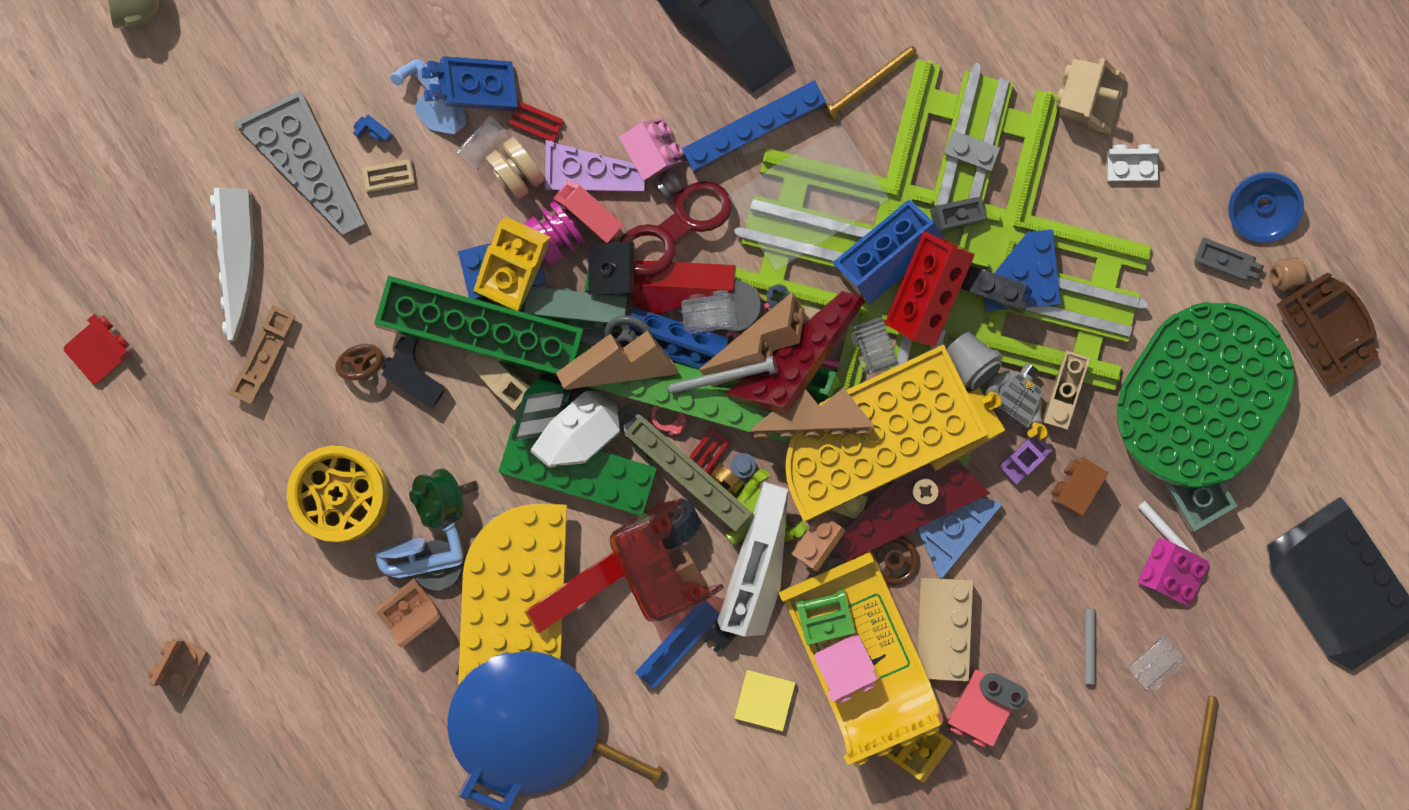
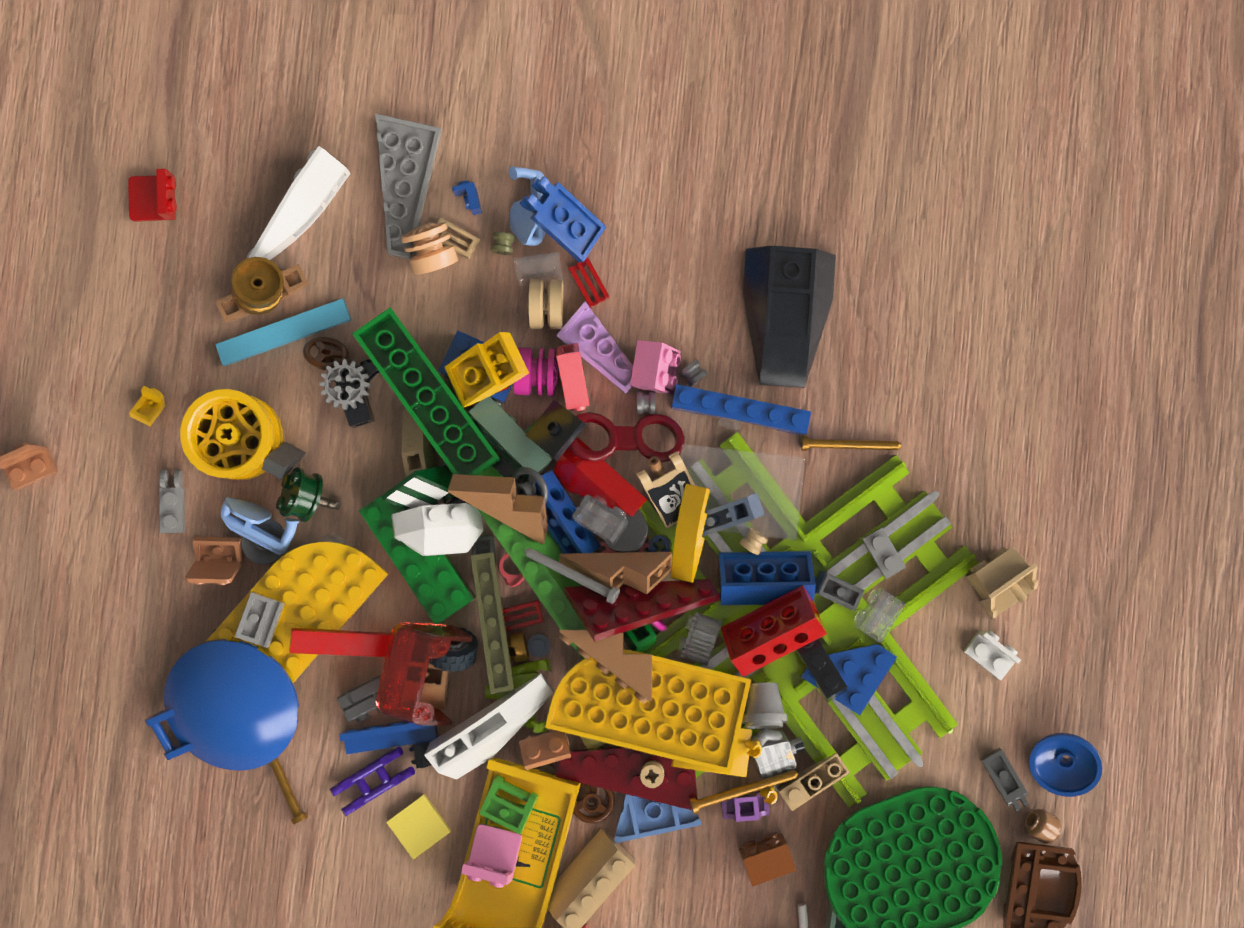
camera: 40 degrees right, 0 degrees up
none -> yellow bracket [129,386,165,427]
none -> light grey hinge [159,469,185,533]
none -> medium azure tile [215,298,352,366]
none -> pearl gold wheel [231,257,284,315]
none -> light grey plate [235,592,285,648]
none -> dark grey slope [262,442,306,480]
none -> light grey gear [319,359,371,410]
none -> dark purple piece [329,747,415,817]
none -> dark grey brick [337,675,394,723]
none -> light nougat wheel [400,222,458,275]
none -> olive wheel [490,232,515,255]
none -> flag [636,452,696,528]
none -> medium nougat arm [648,456,671,478]
none -> yellow slope [671,484,710,583]
none -> flat silver wheel [680,359,708,387]
none -> pearl gold bar [689,770,798,814]
none -> sand blue slope [702,493,765,537]
none -> tan wheel [739,527,769,555]
none -> clear brick [854,588,906,643]

